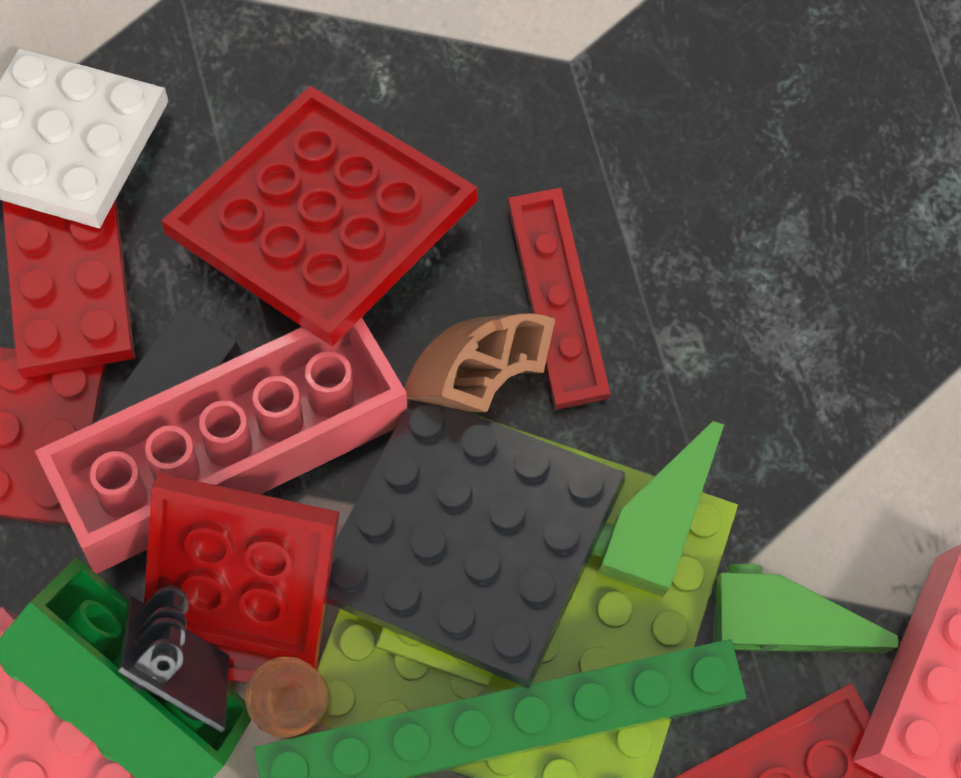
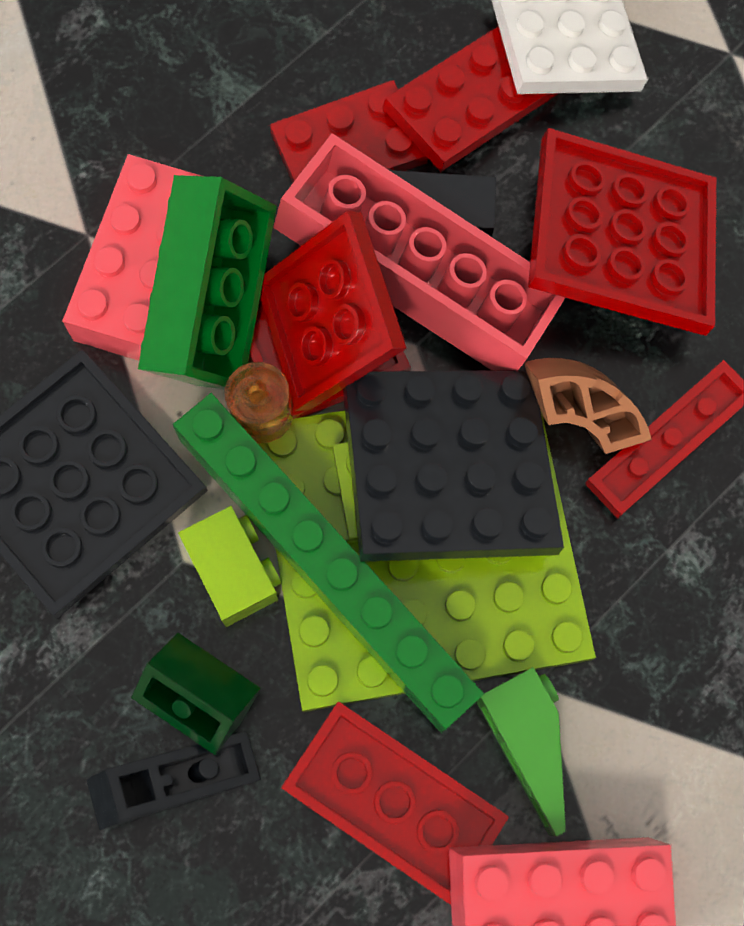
camera: 60 degrees right, 0 degrees up
black hinge [118,585,229,732] -> none
bright green slope [592,421,724,597] -> none

